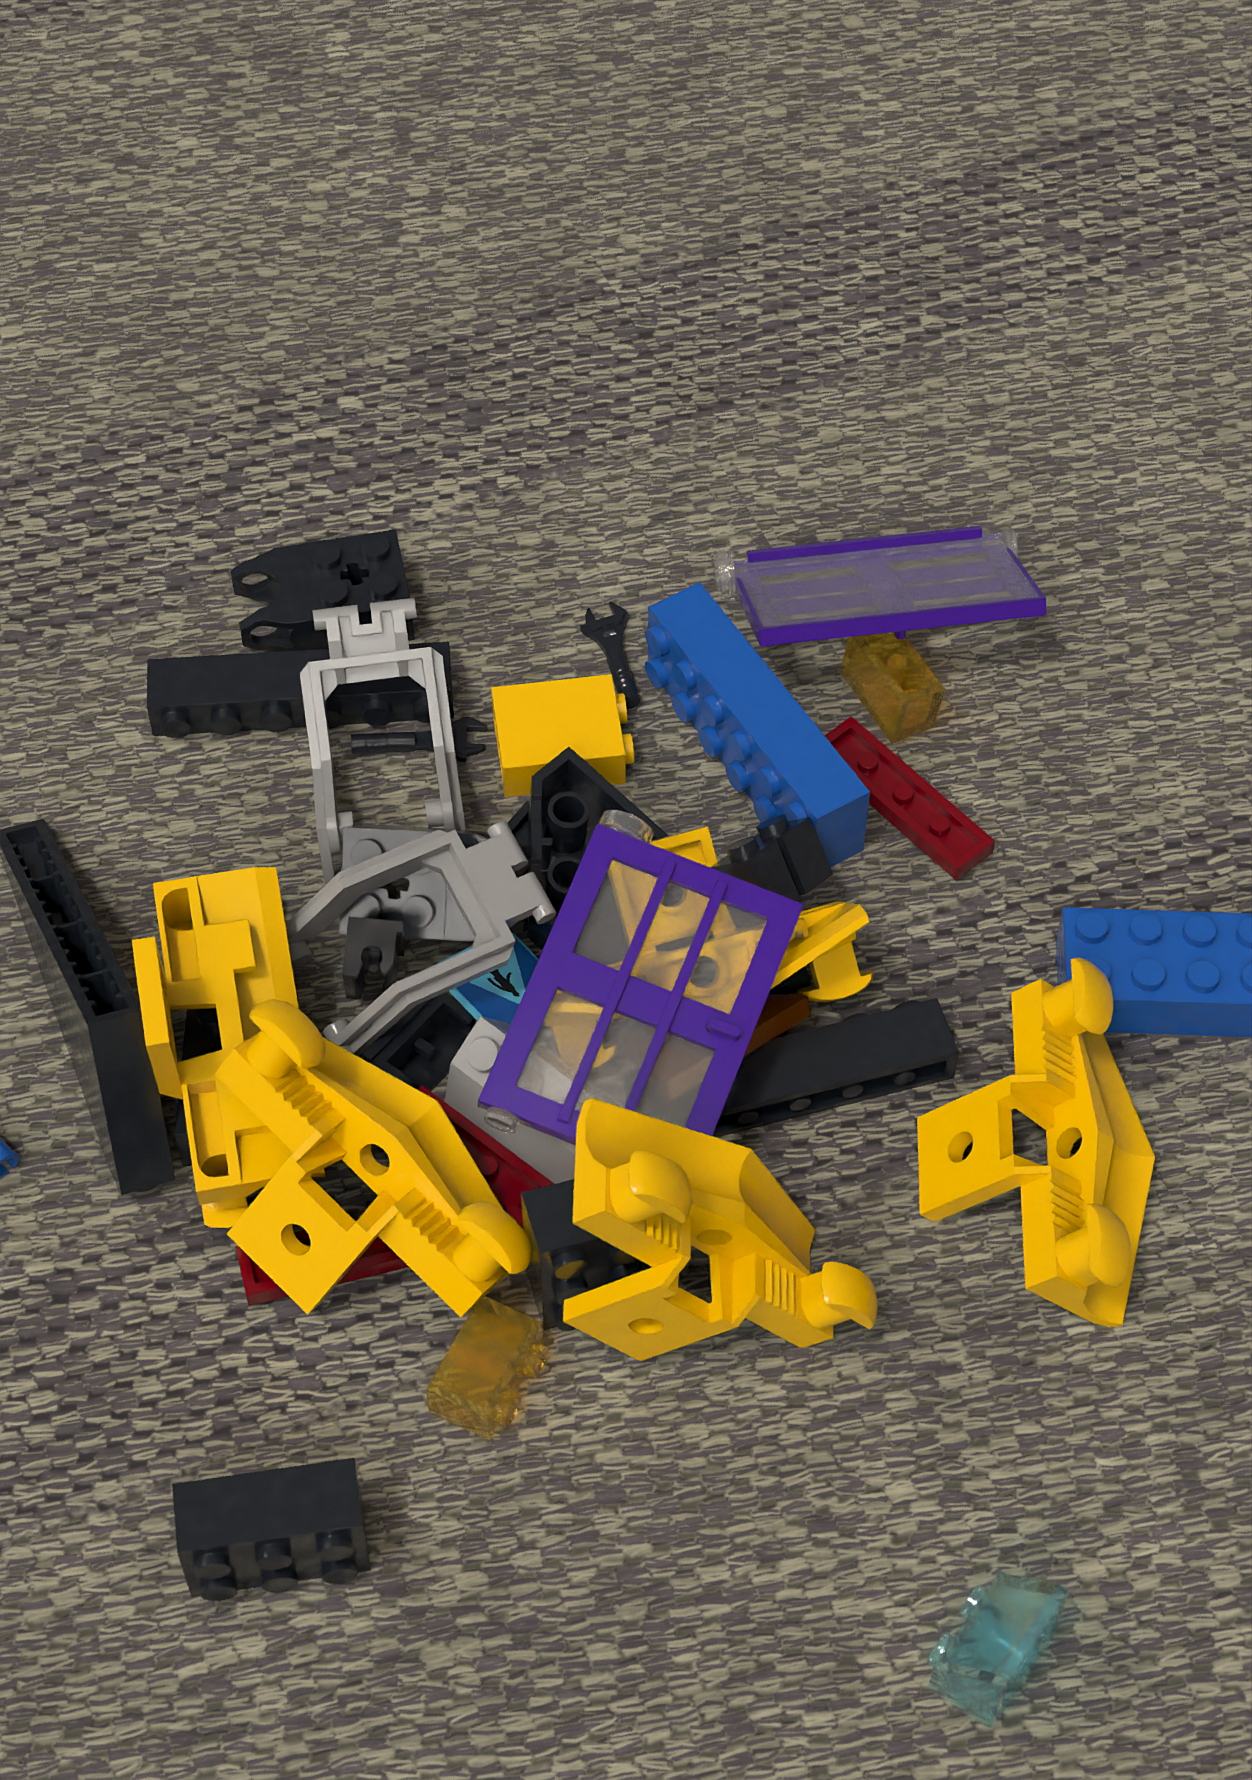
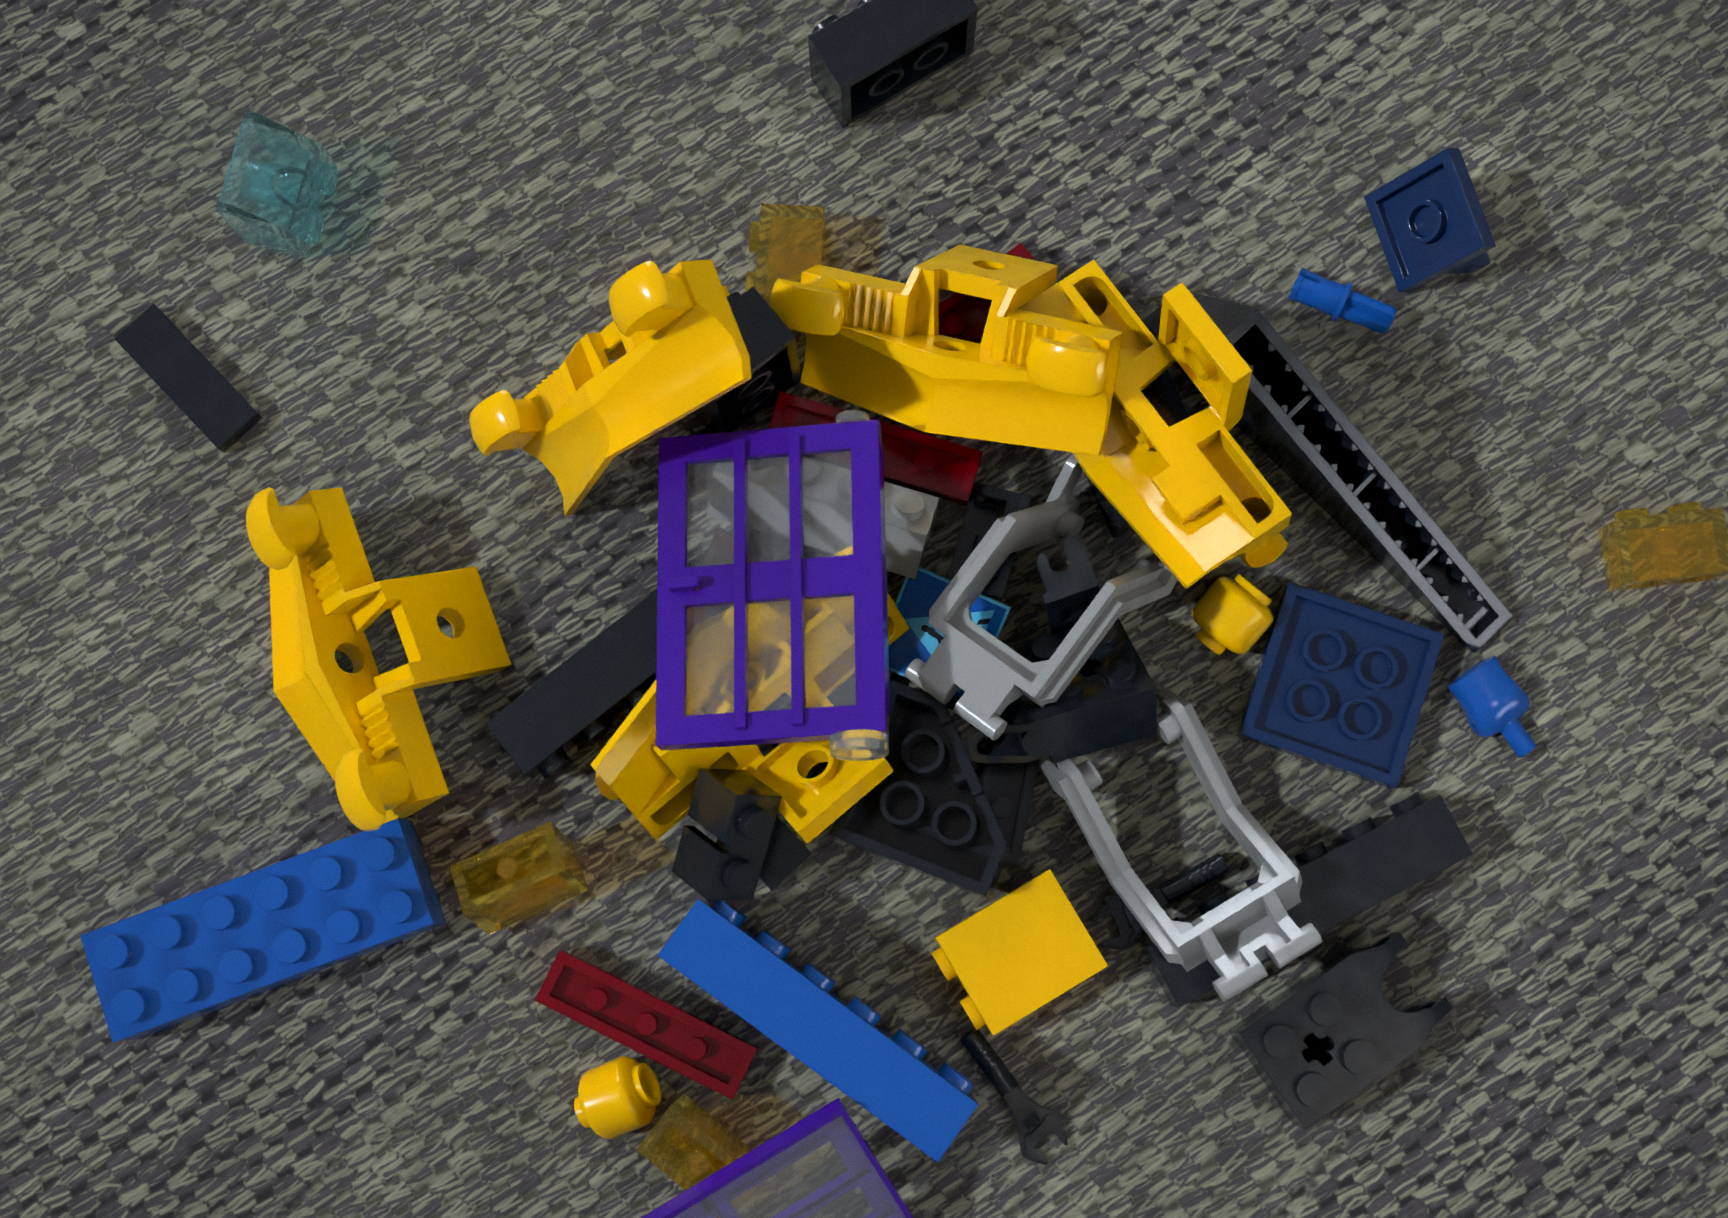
camera: 160 degrees right, 25 degrees up
none -> black tile [114,304,263,453]
none -> clear yellow brick [450,821,588,934]
none -> yellow head [574,1056,661,1139]
none -> dark blue plate [1236,582,1444,789]
none -> blue piece [1447,655,1537,758]

